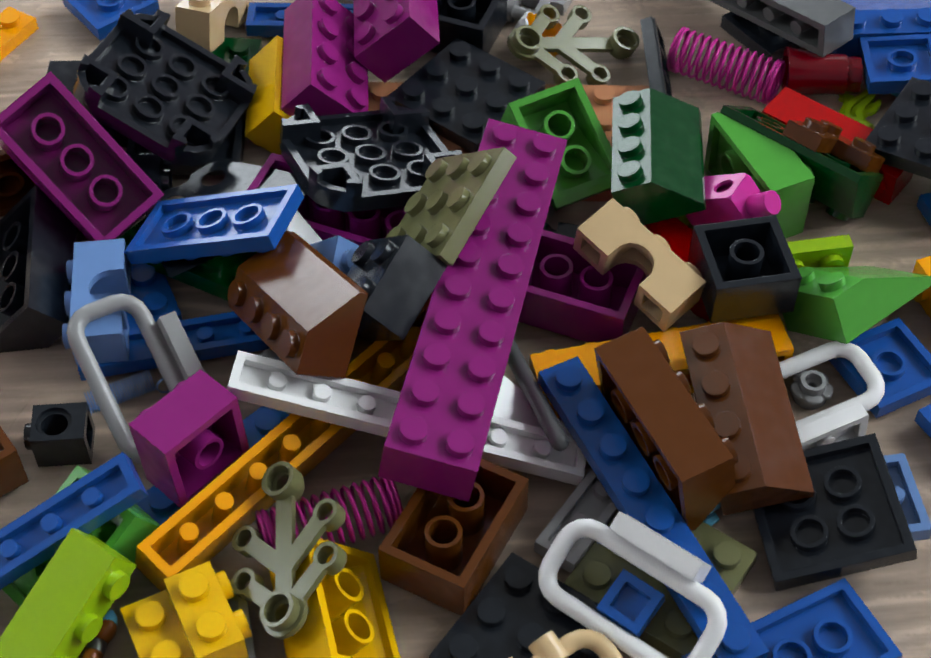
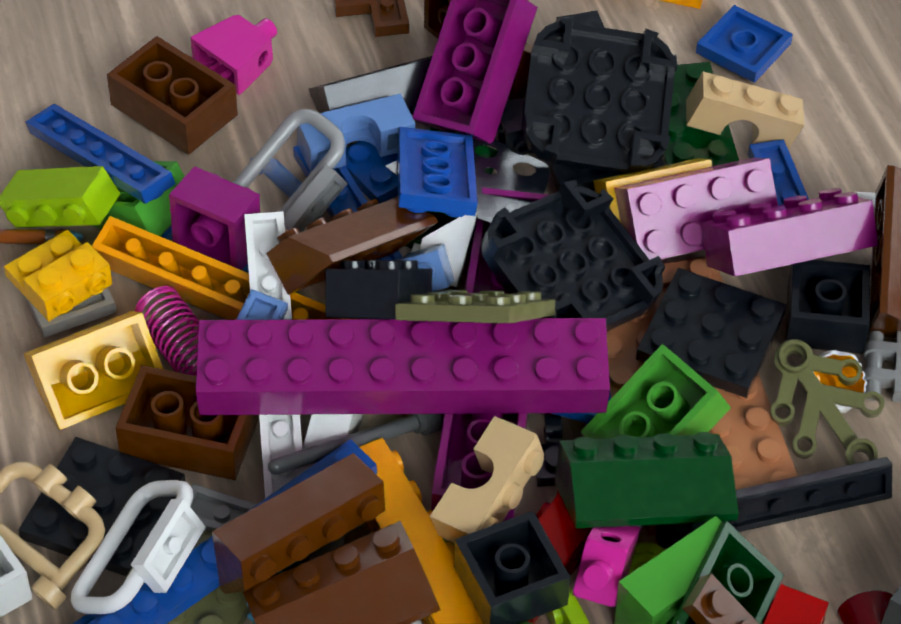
camera: 75 degrees right, 0 degrees up
black brick [24,402,95,467] -> none
olive plant [231,461,347,639] -> none
blue plate [596,569,665,638] -> none
dark pink piece [666,27,786,106] -> none
none -> medium blue tile [236,289,288,320]

